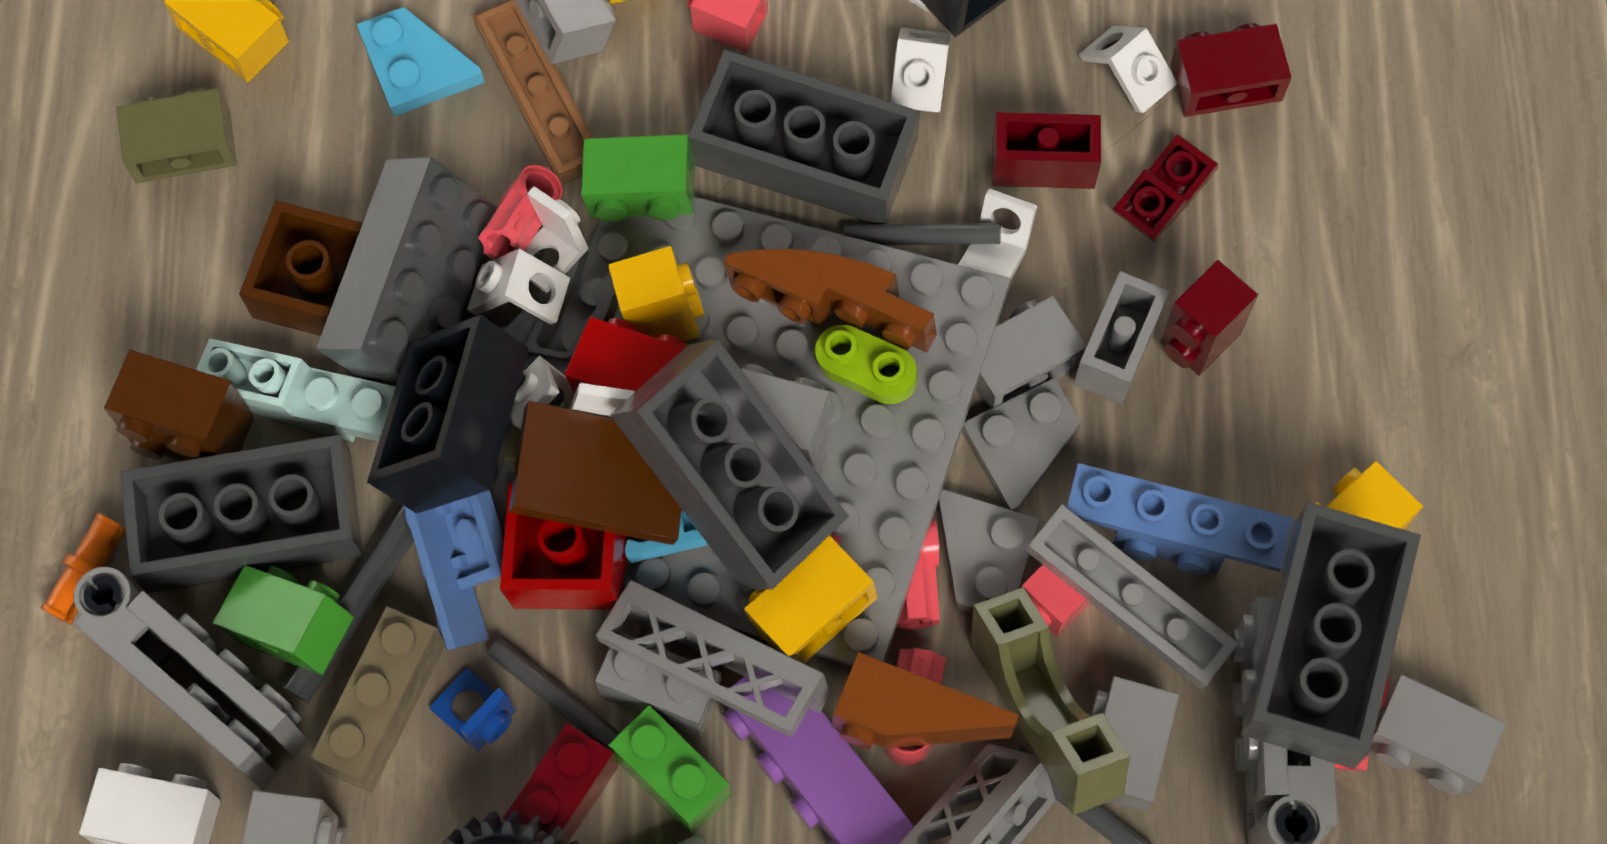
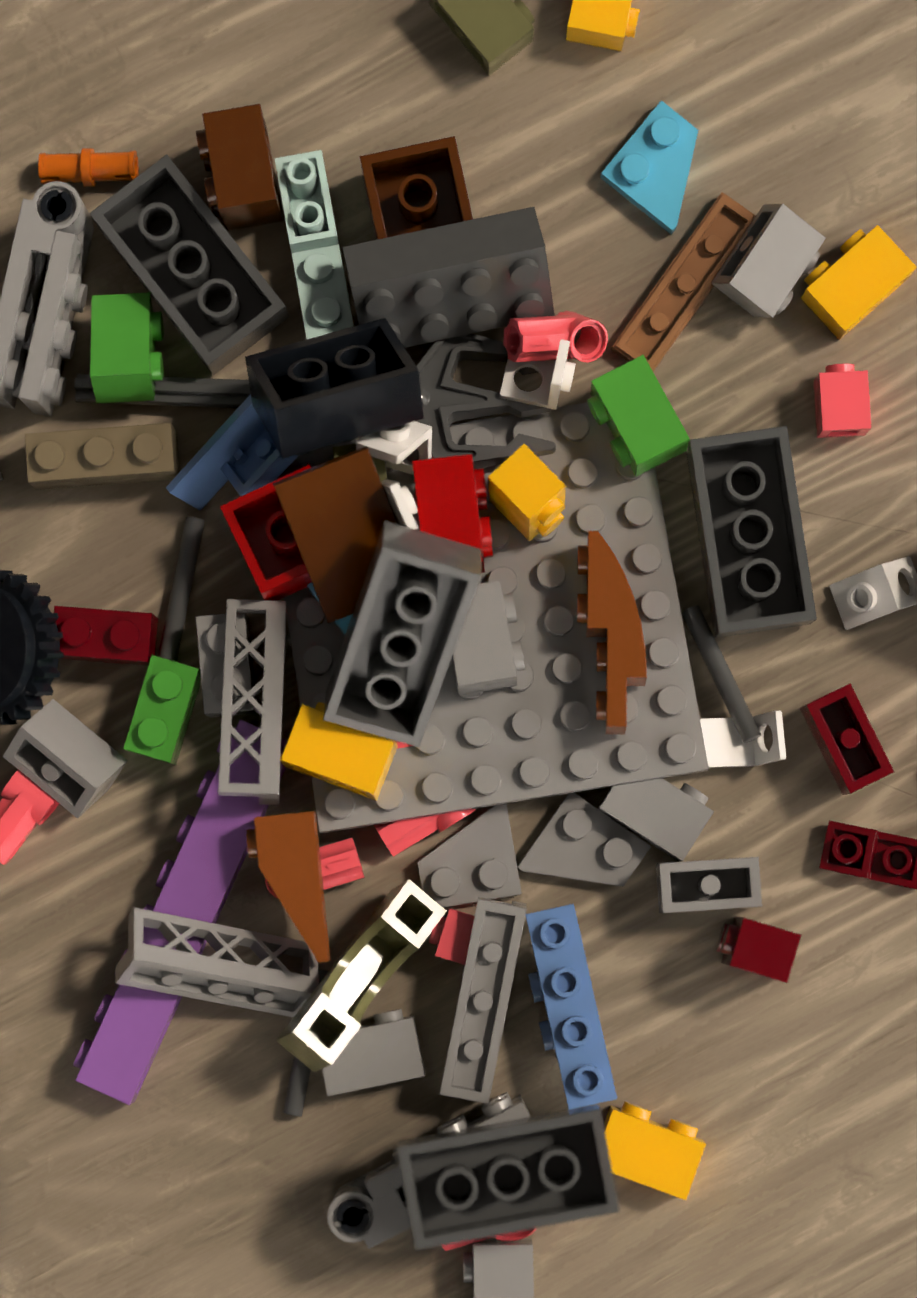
camera: 65 degrees right, 15 degrees up
blue bracket [430,668,515,752] -> none
white bracket [467,249,570,324] -> none
lime plate [815,325,918,404] -> none

